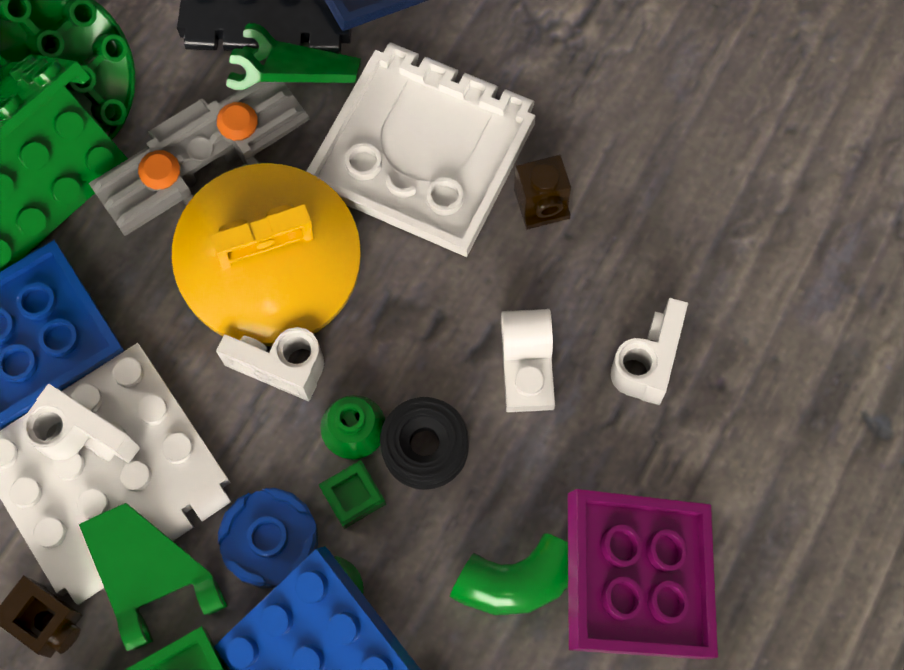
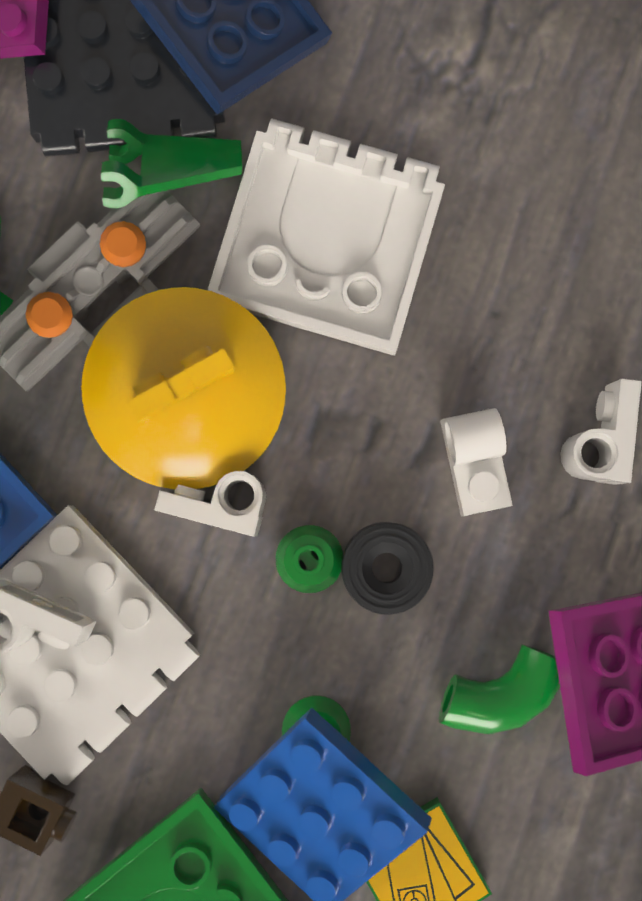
camera: 10 degrees left, 15 degrees up
green flag [79,503,228,651] -> none
blue tile [218,488,318,589] -> none
green tile [318,460,386,529] -> none
dark brown brick [514,155,571,230] -> none

